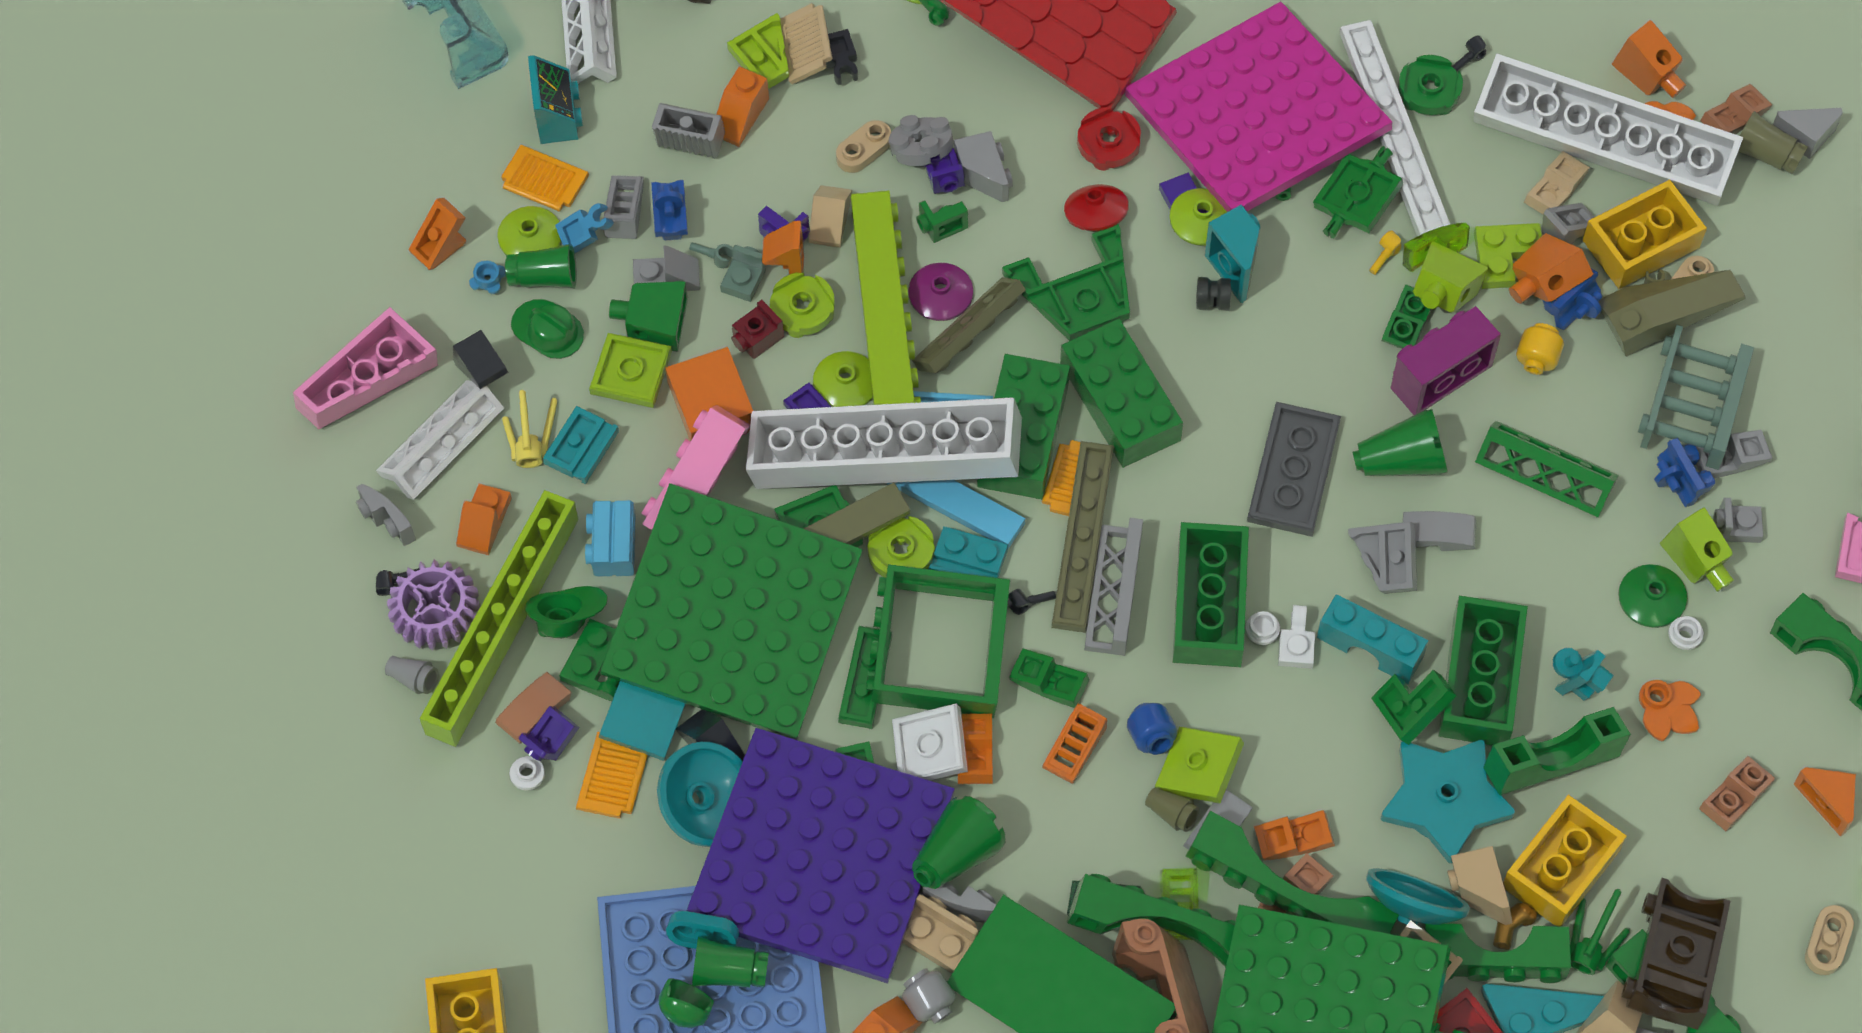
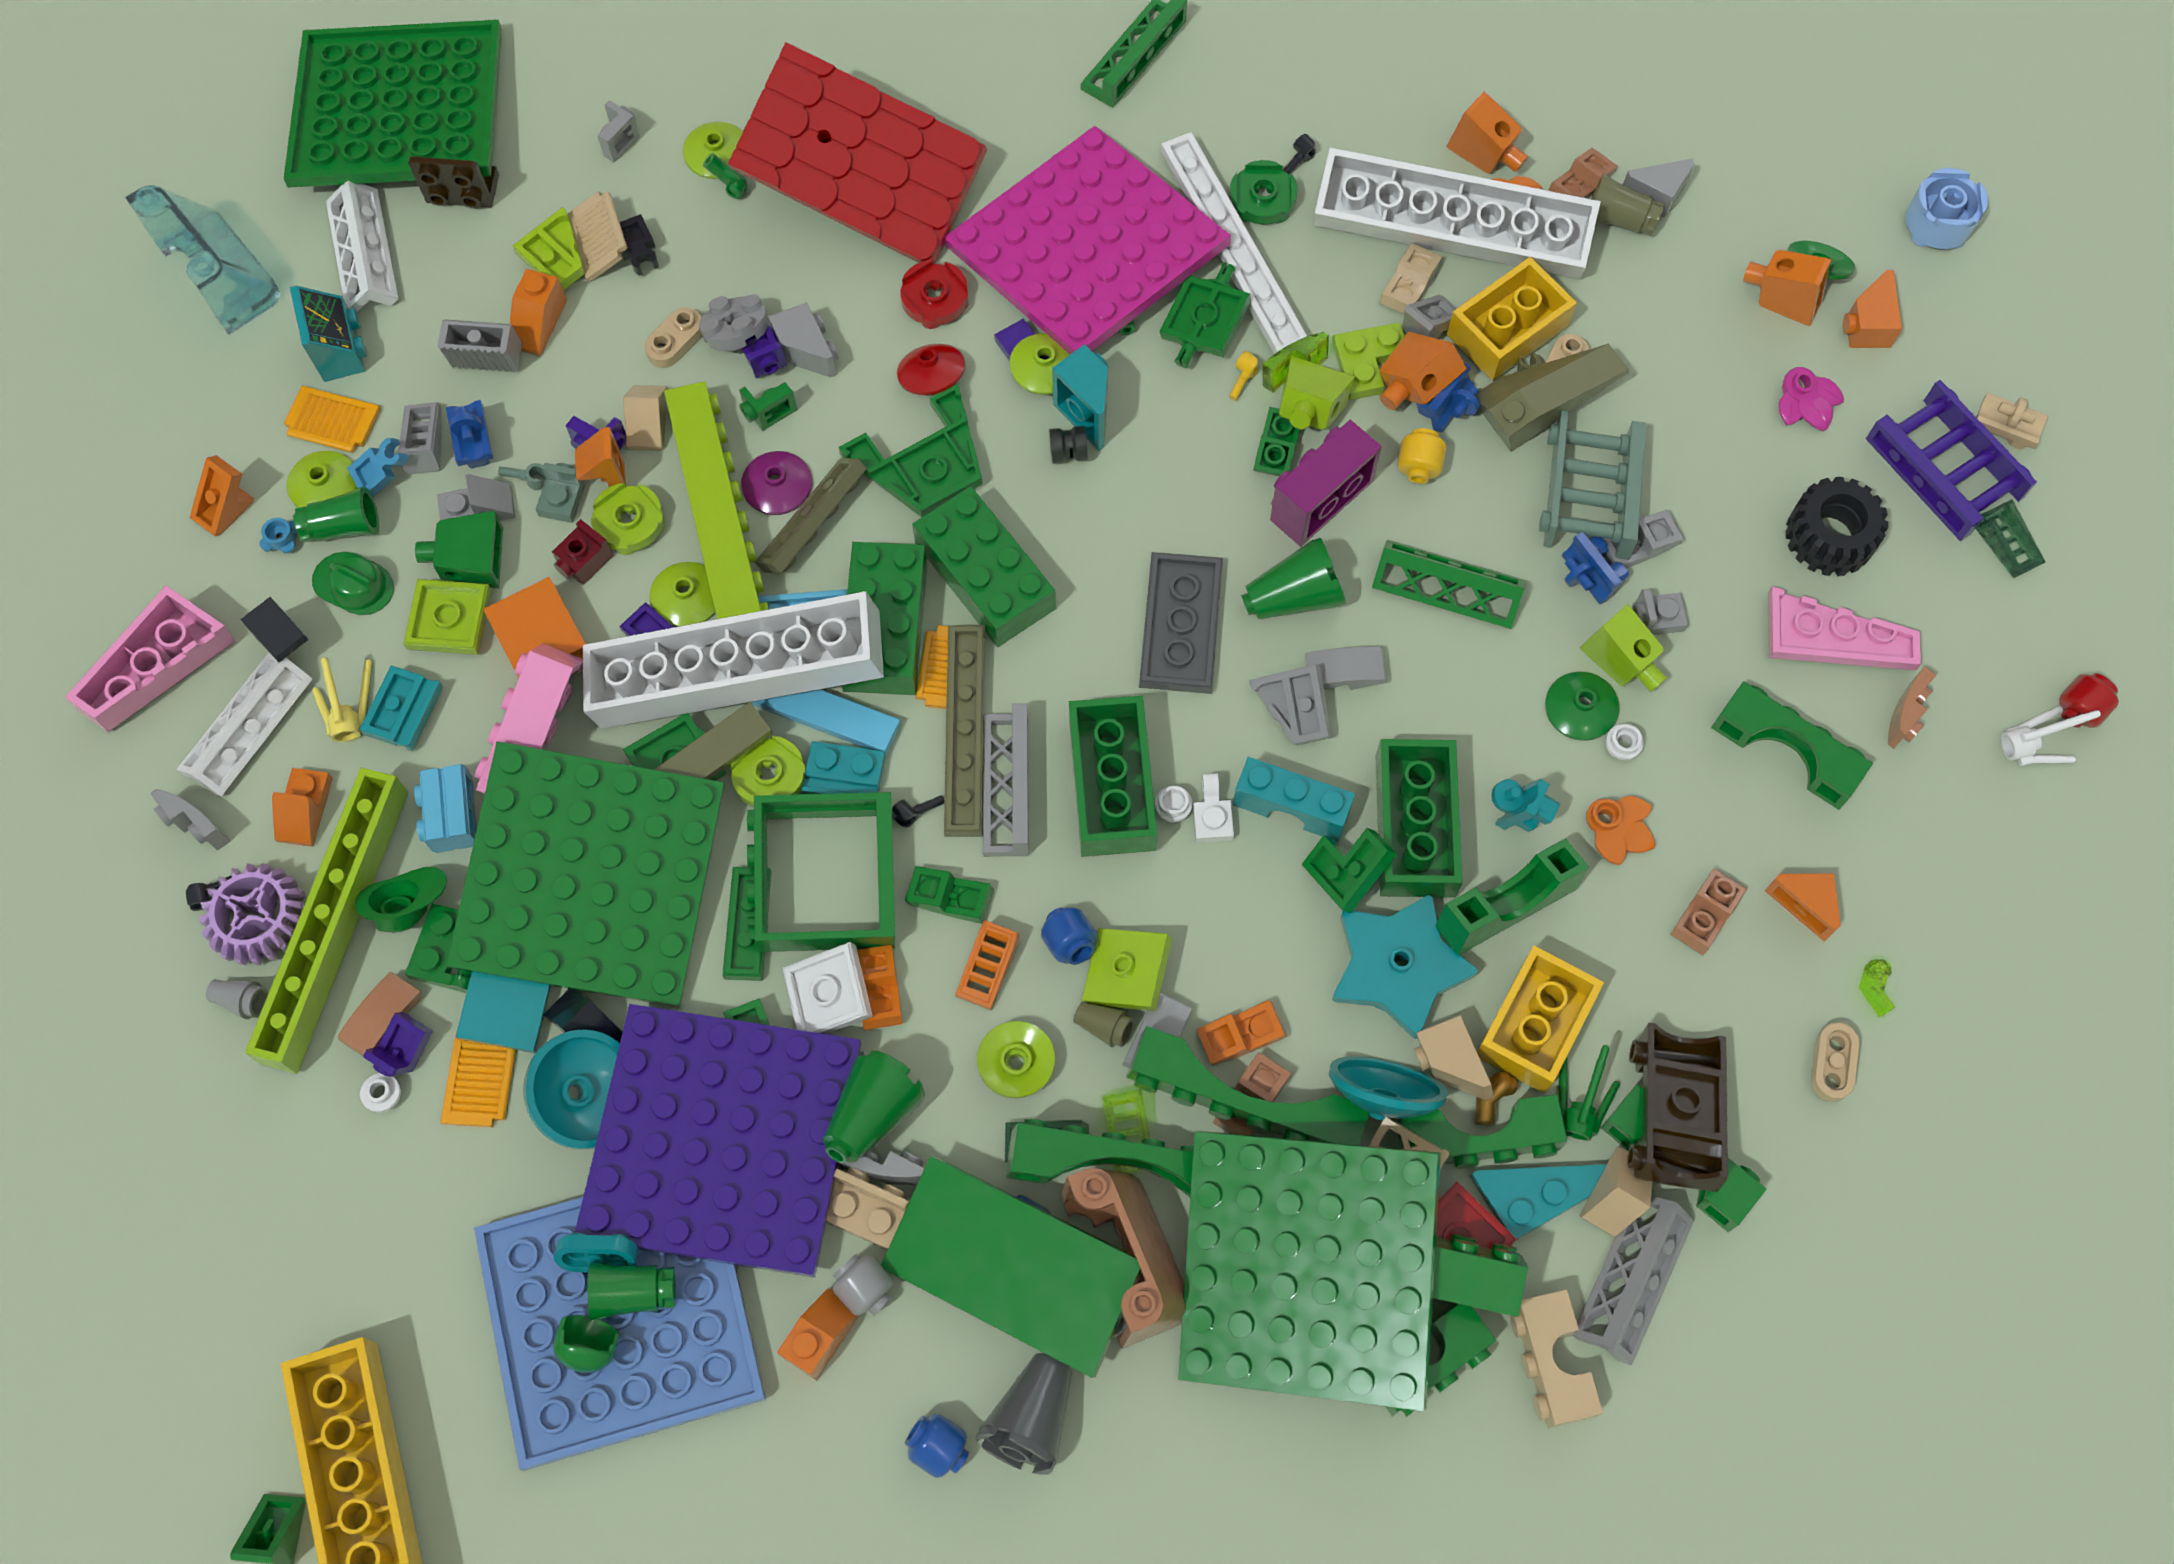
camera: 10 degrees left, 5 degrees up
none -> lime dish [977,1021,1055,1099]

